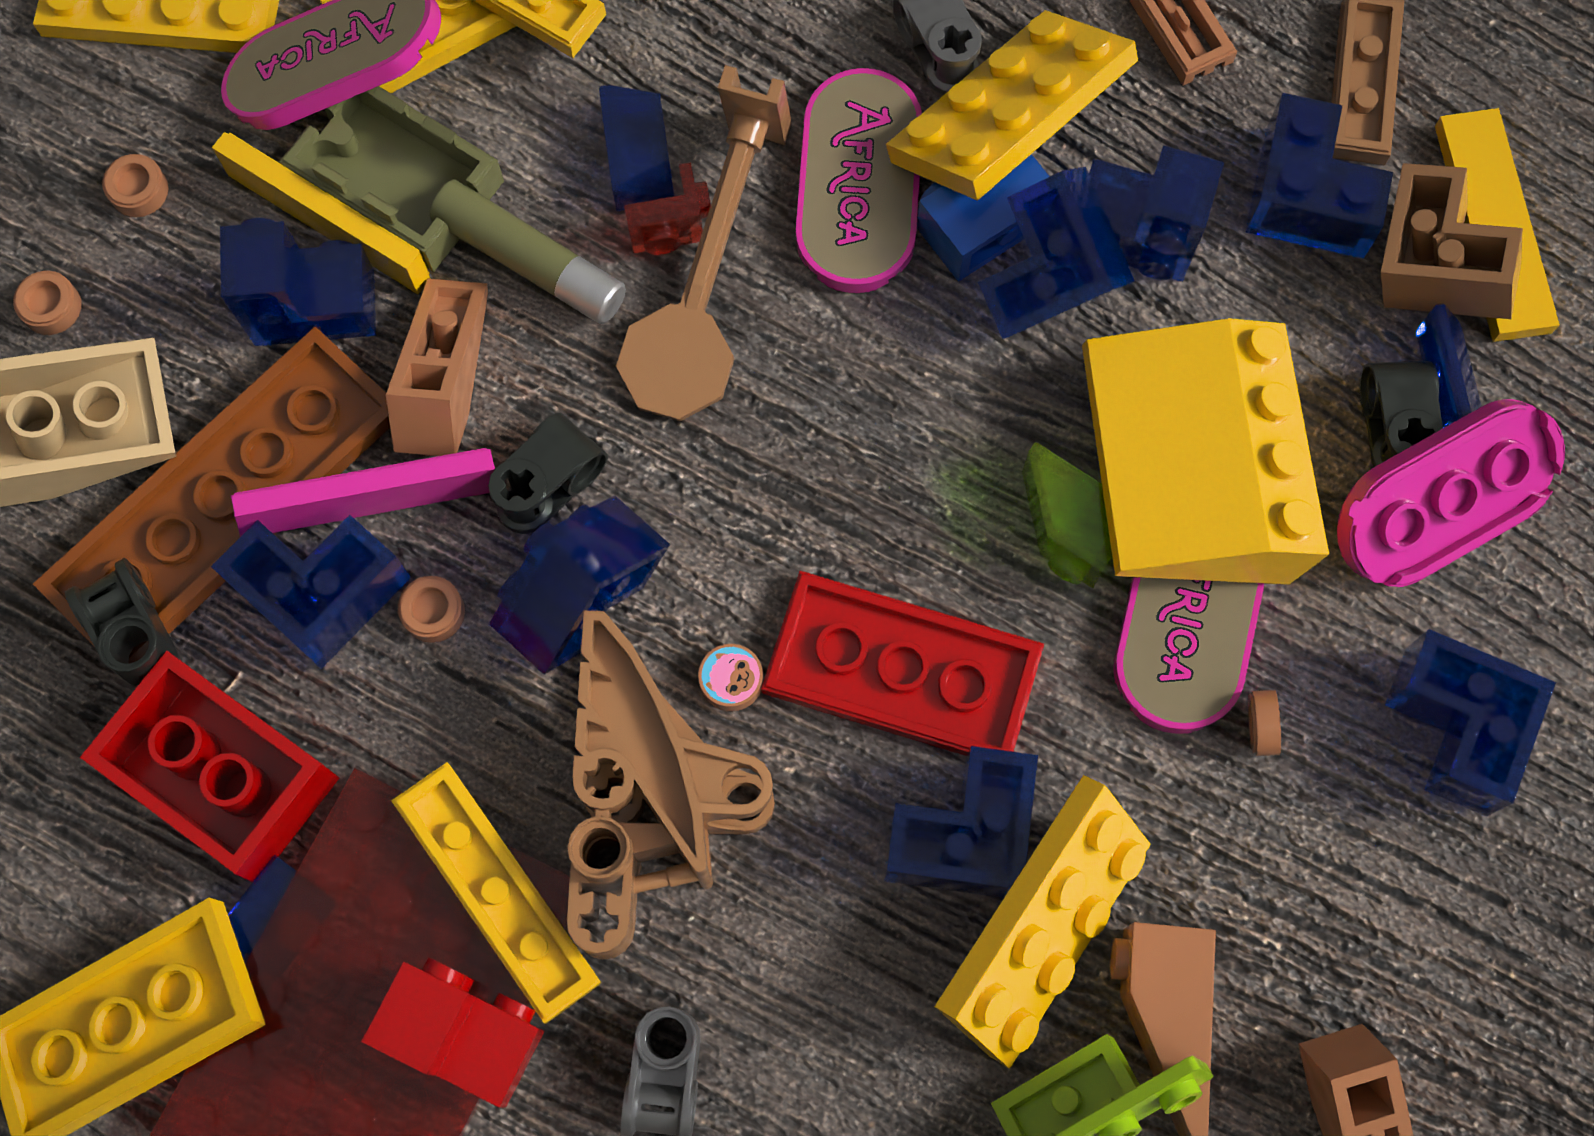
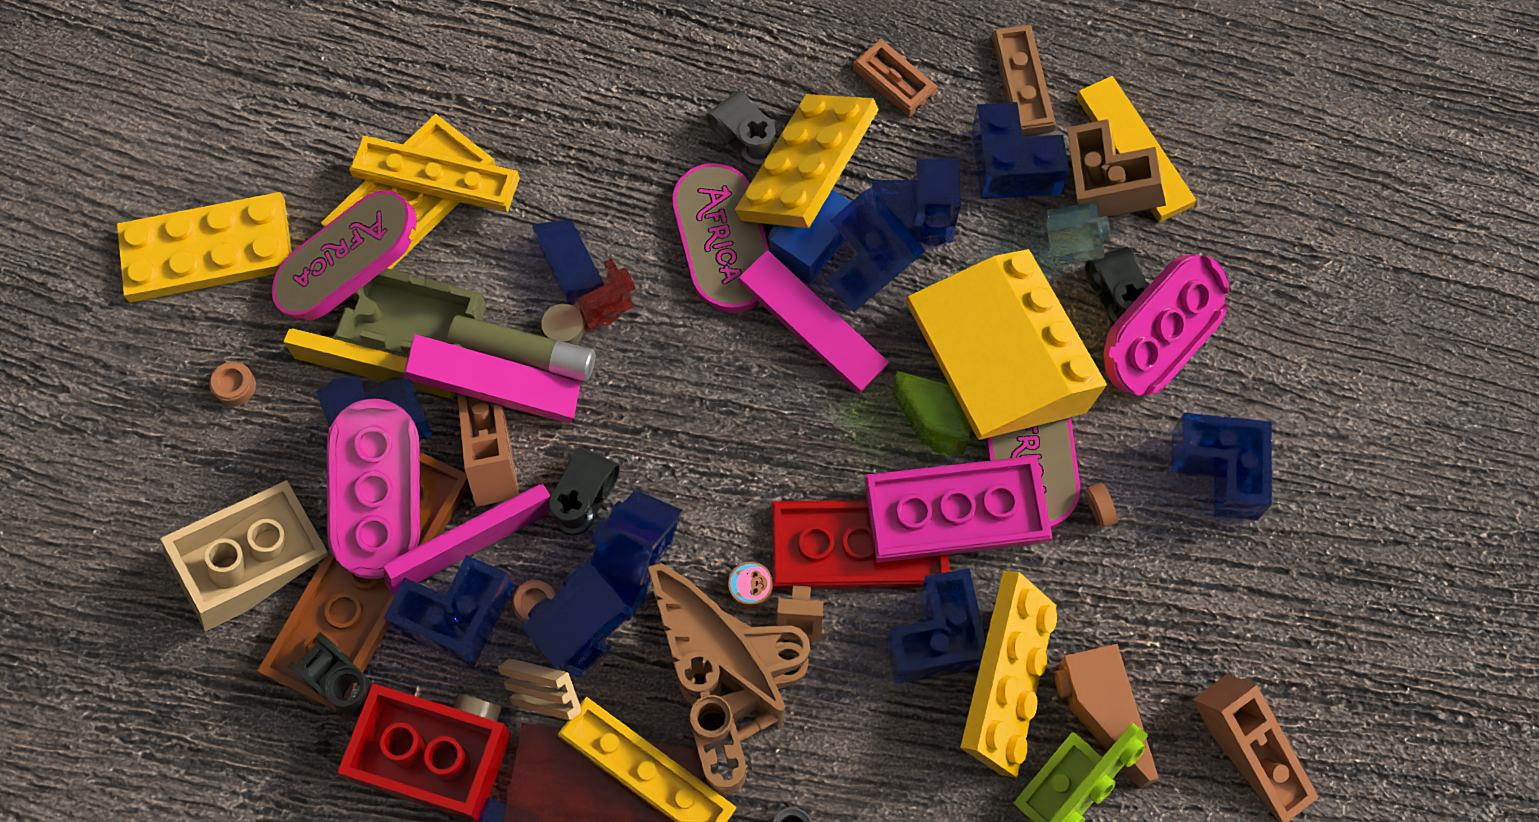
camera: 20 degrees left, 5 degrees down
nougat tile [13,271,81,335] -> none
medium nougat piece [616,65,792,421] -> none
clear blue slope [1416,304,1482,428] -> none
none -> dark pink tile [327,399,420,579]
none -> dark pink tile [403,334,581,424]
none -> dark tan tile [453,694,501,721]
none -> tan tile [498,658,582,721]
none -> clear blue brick [521,564,636,677]
none -> dark tan tile [541,304,585,345]
none -> dark pink tile [738,250,889,395]
none -> medium nougat tile [777,586,824,642]
none -> dark pink tile [864,455,1053,563]
none -> clear light blue brick [1047,202,1111,266]

